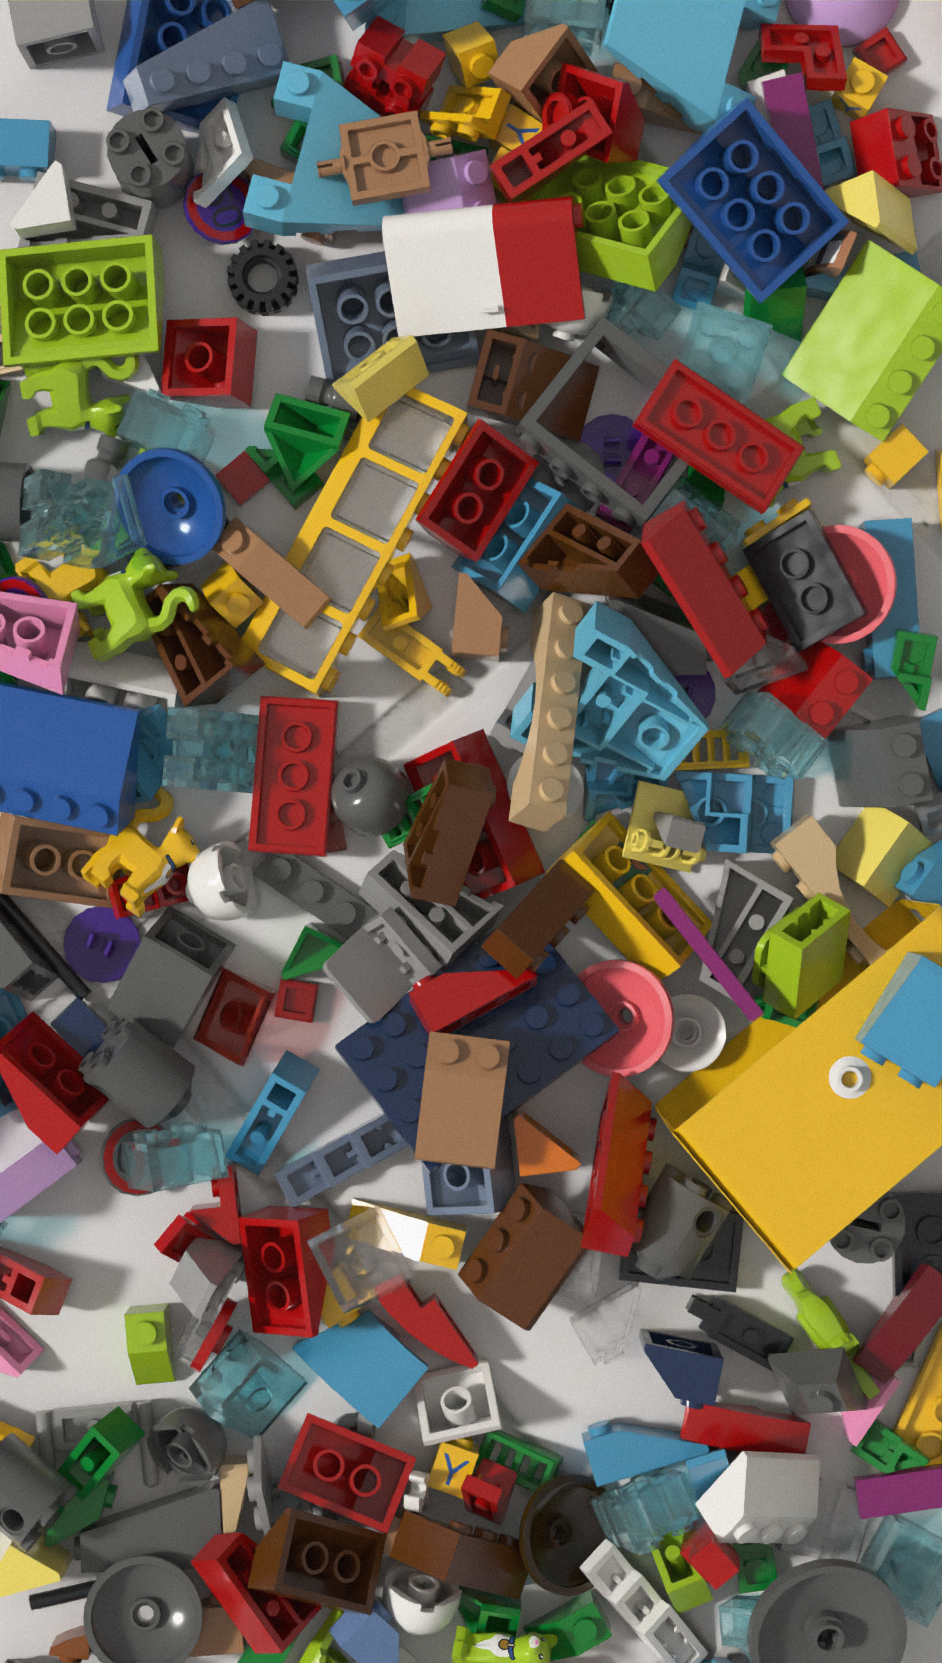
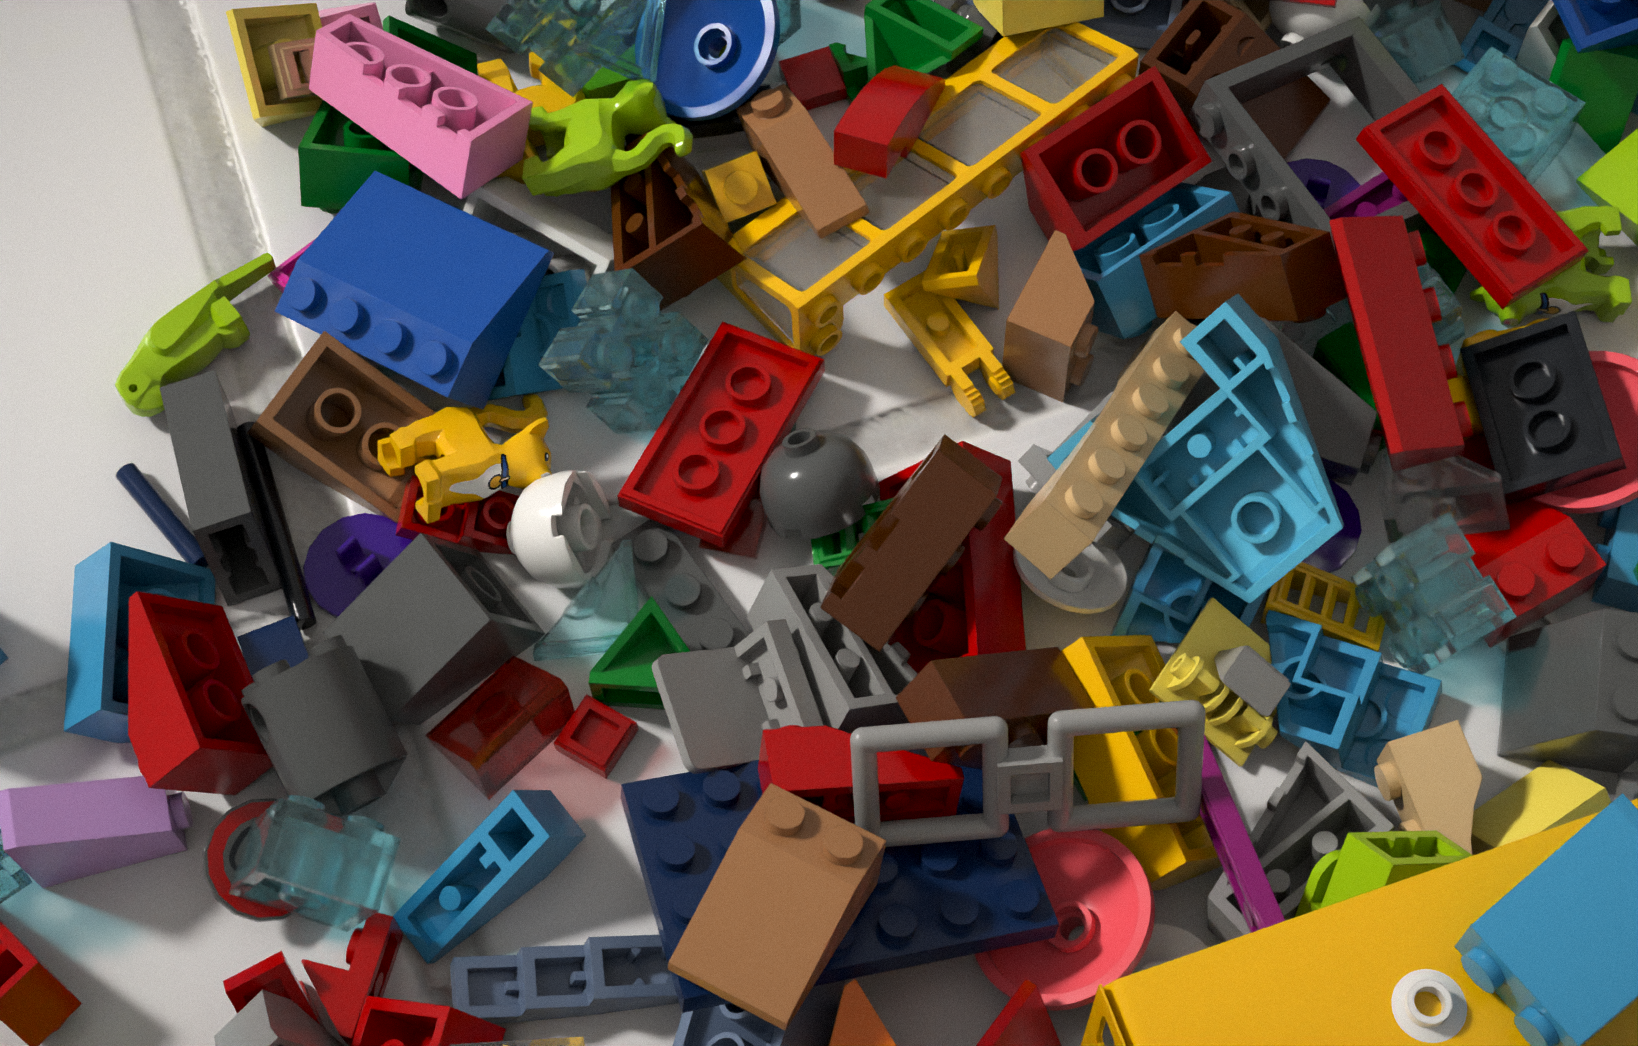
camera: 20 degrees right, 25 degrees down
none -> clear light blue tile [533,540,640,661]
none -> red slope [834,65,945,179]
none -> light grey bar [850,700,1206,847]

